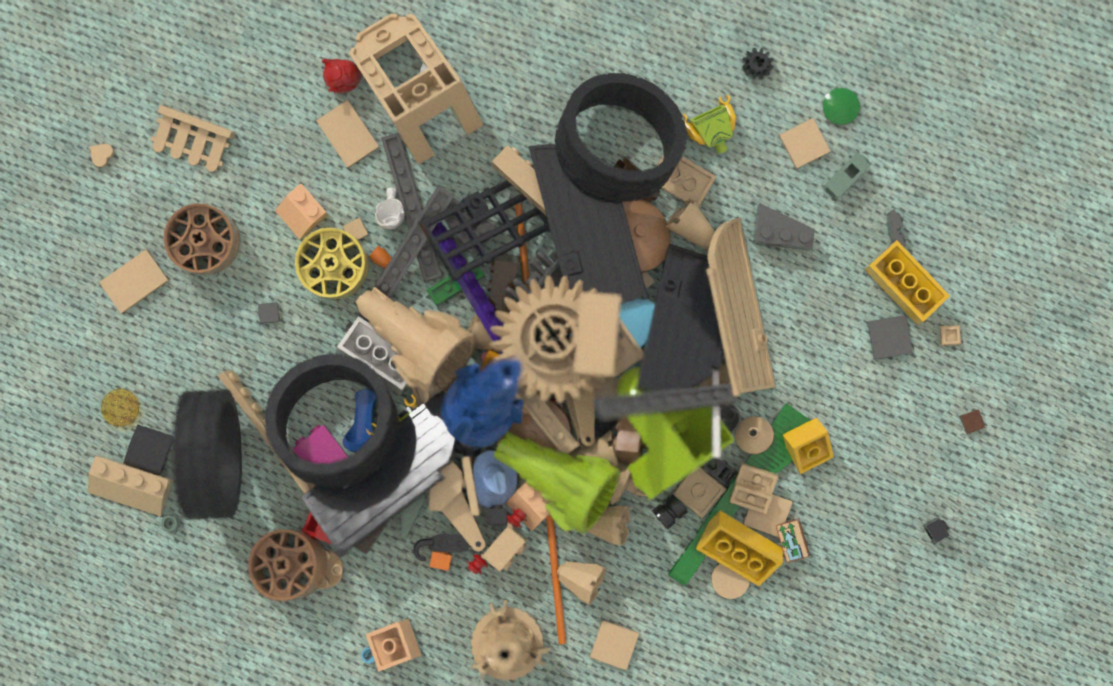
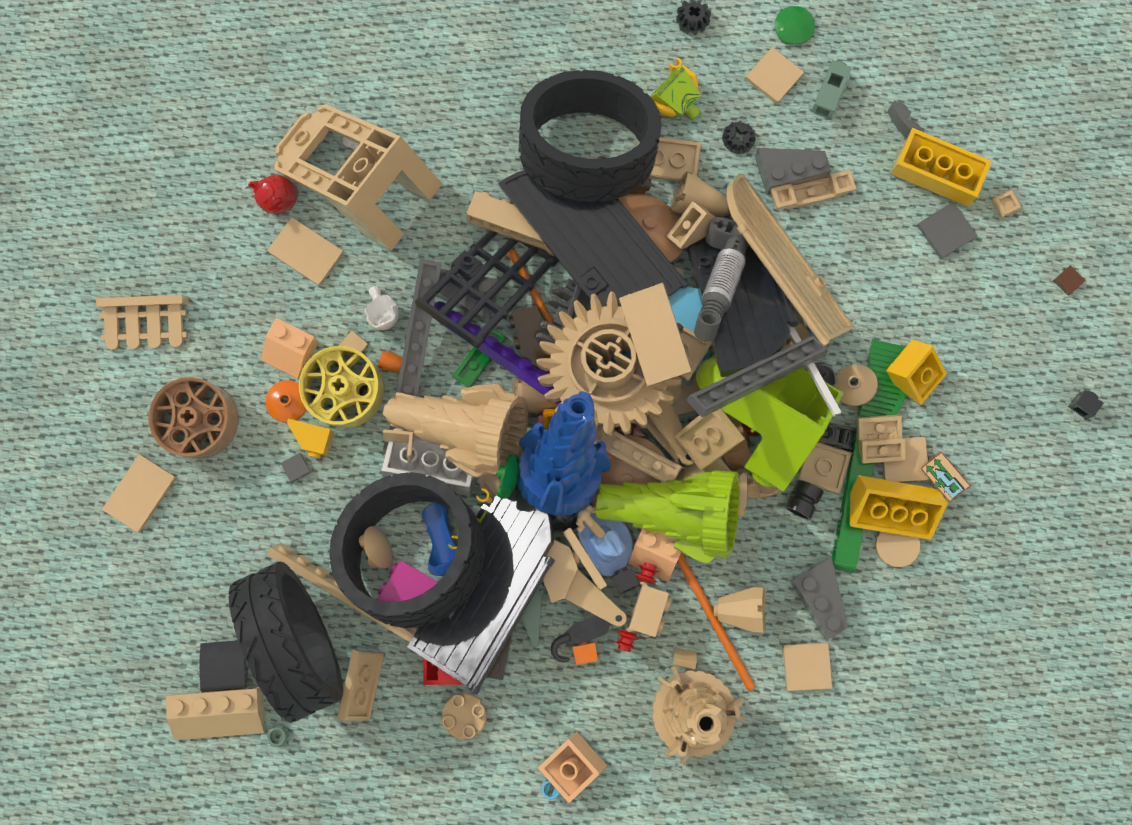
camera: 15 degrees left, 5 degrees down
tan tile [90,144,114,168] -> none
clear yellow dish [101,389,139,427] -> none
medium nougat wheel [248,529,327,601] -> none
dark grey tile [381,133,443,282] -> none
tan cone [588,505,630,545] -> none
none -> orange dish [265,380,306,423]
none -> yellow slope [287,419,334,459]
none -> tan tile [337,650,384,721]
none -> tan dish [359,526,393,569]
none -> tan bracket [383,428,414,463]
none -> green dish [497,454,519,499]
none -> tan piece [576,505,605,539]
none -> tan slope [667,201,715,249]
none -> tan tile [673,648,697,669]
none -> tan tile [674,409,745,471]
none -> dark grey piece [694,217,749,342]
none -> black gear [722,120,756,154]
none -> tan slope [770,170,856,209]
none -> dark grey wedge [789,557,848,639]

